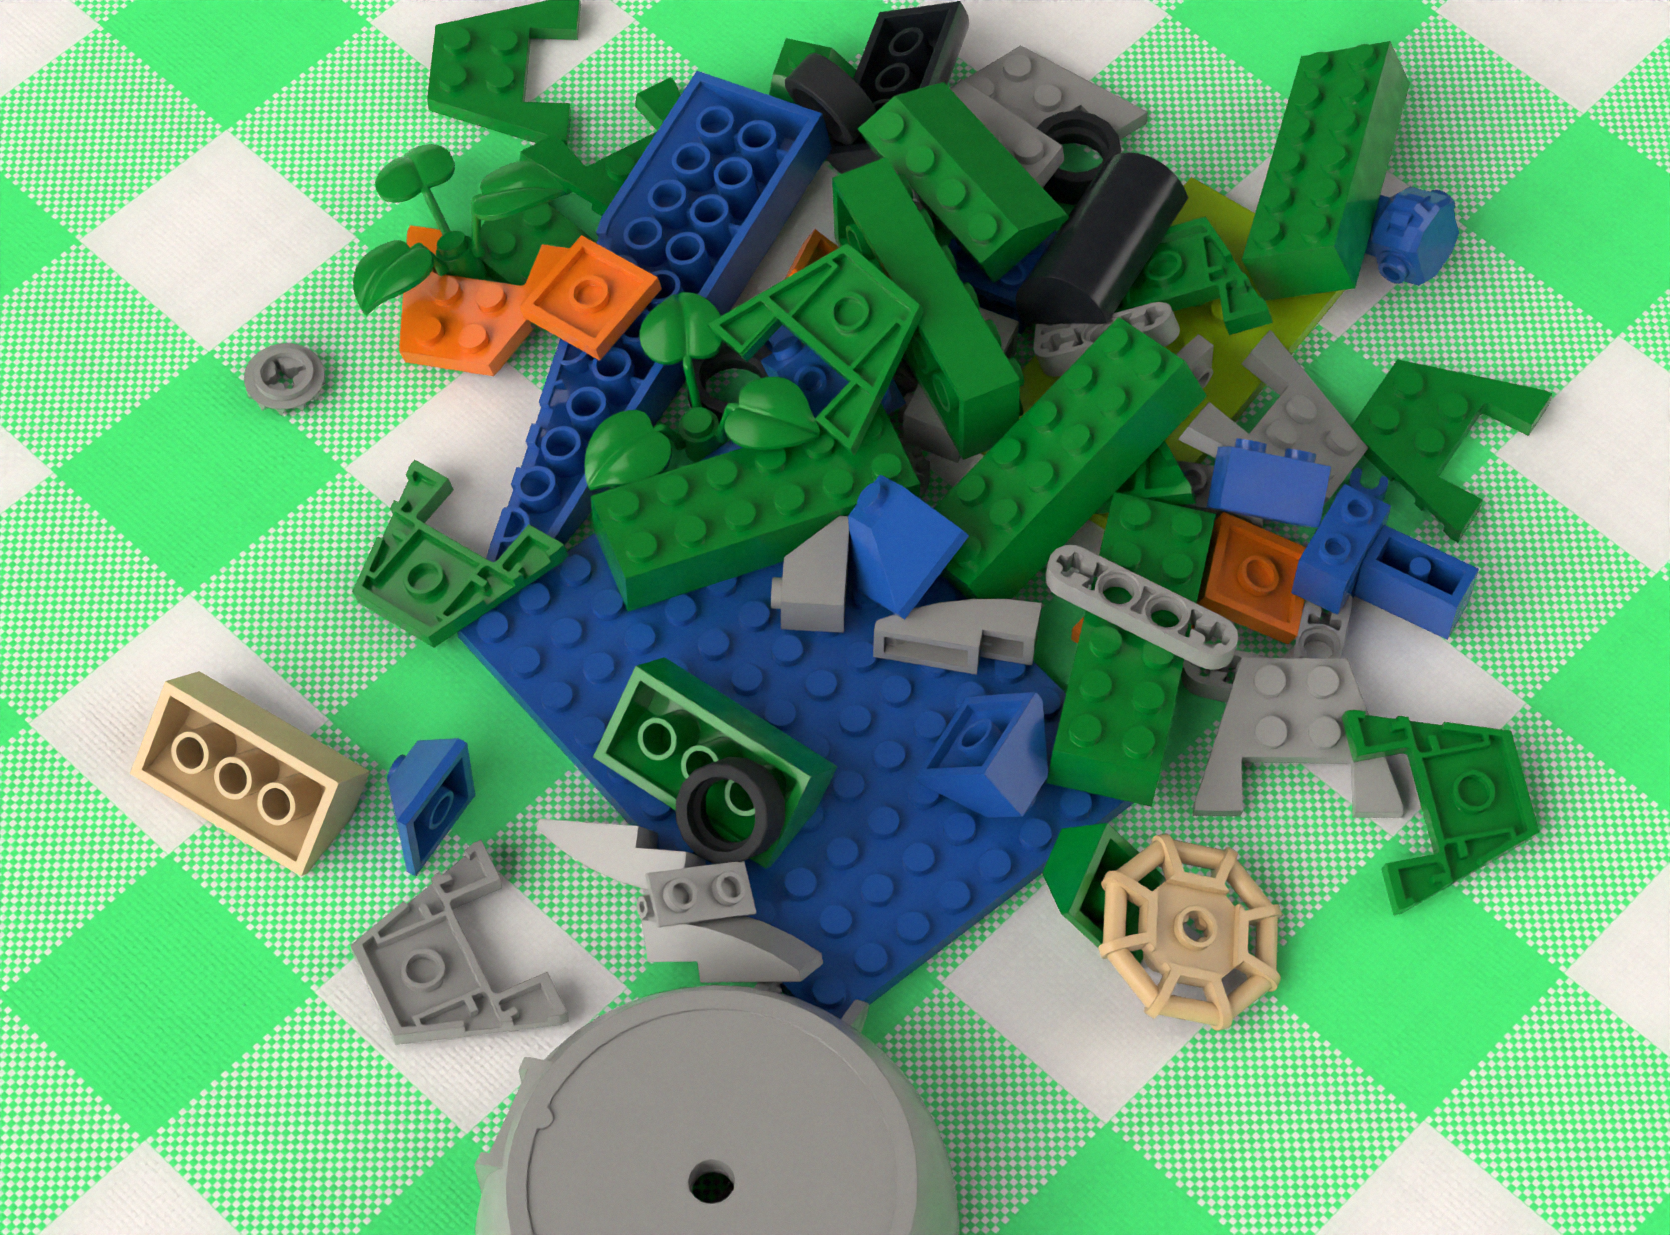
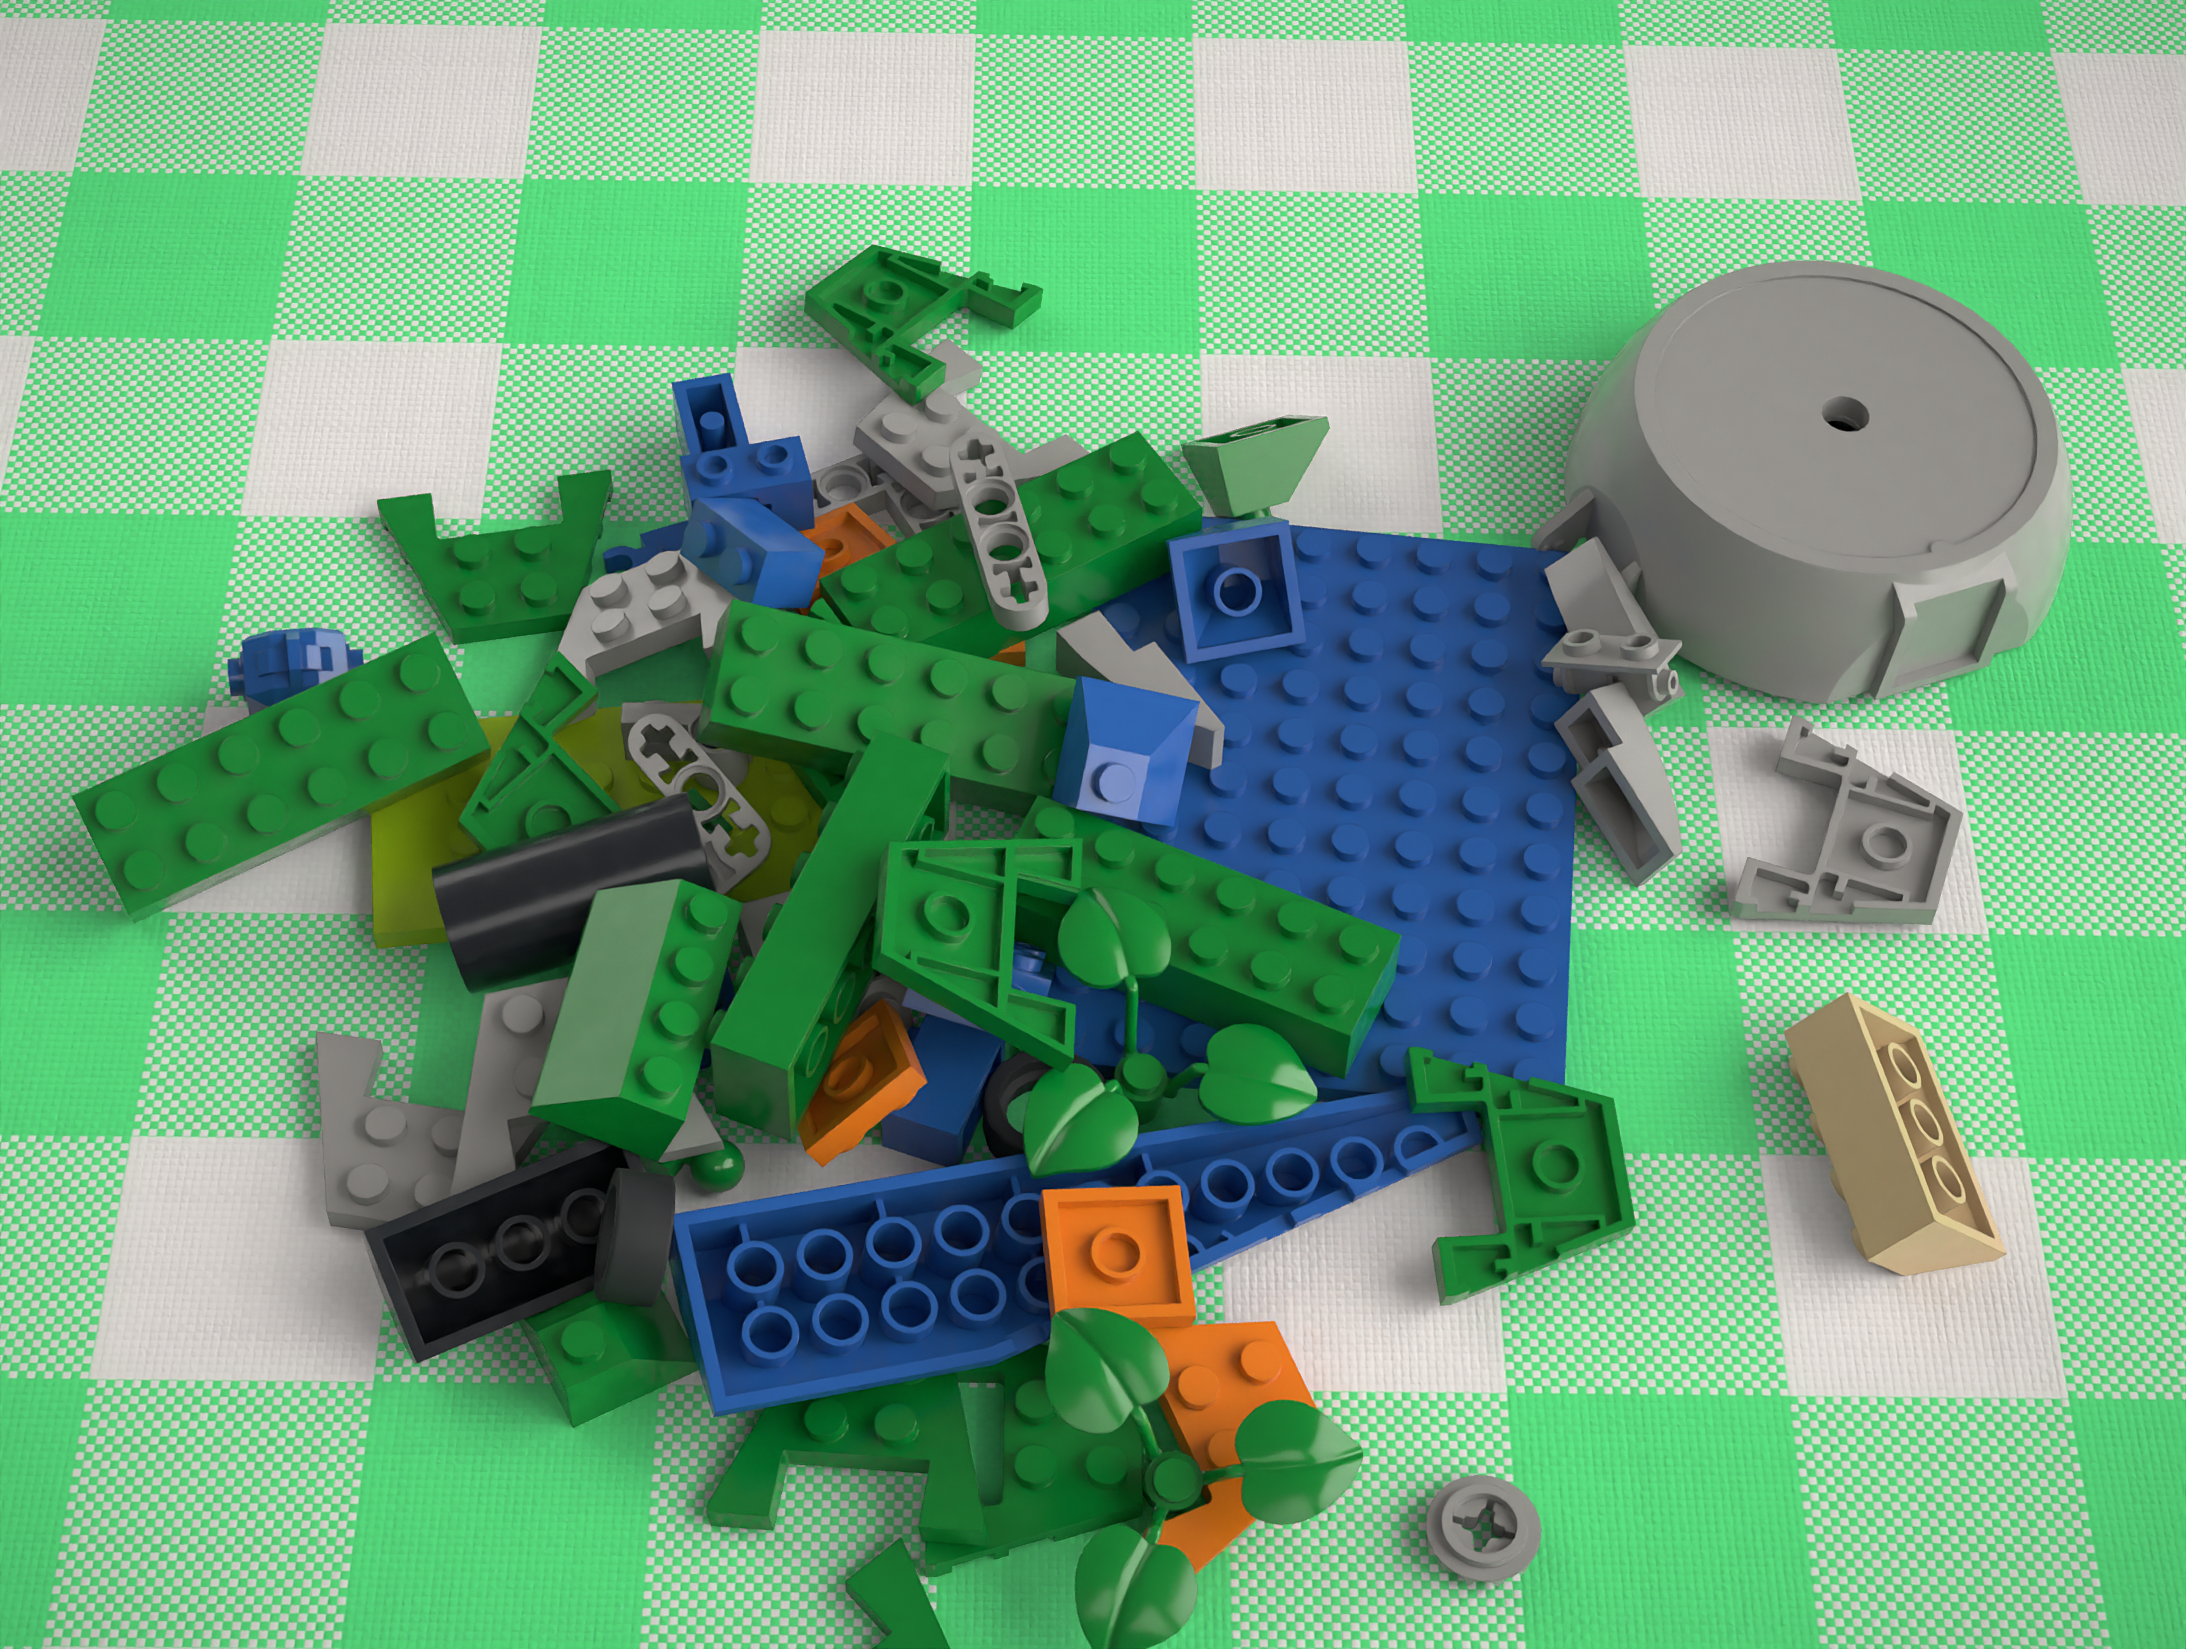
camera: 135 degrees left, 5 degrees down
blue slope [387,738,475,876] -> none
green slope [593,657,838,869] -> none
black tyre [676,757,785,864] -> none
light grey slope [771,516,849,633] -> none
black tyre [1036,110,1121,205] -> none
tan plate [1098,833,1283,1031] -> none

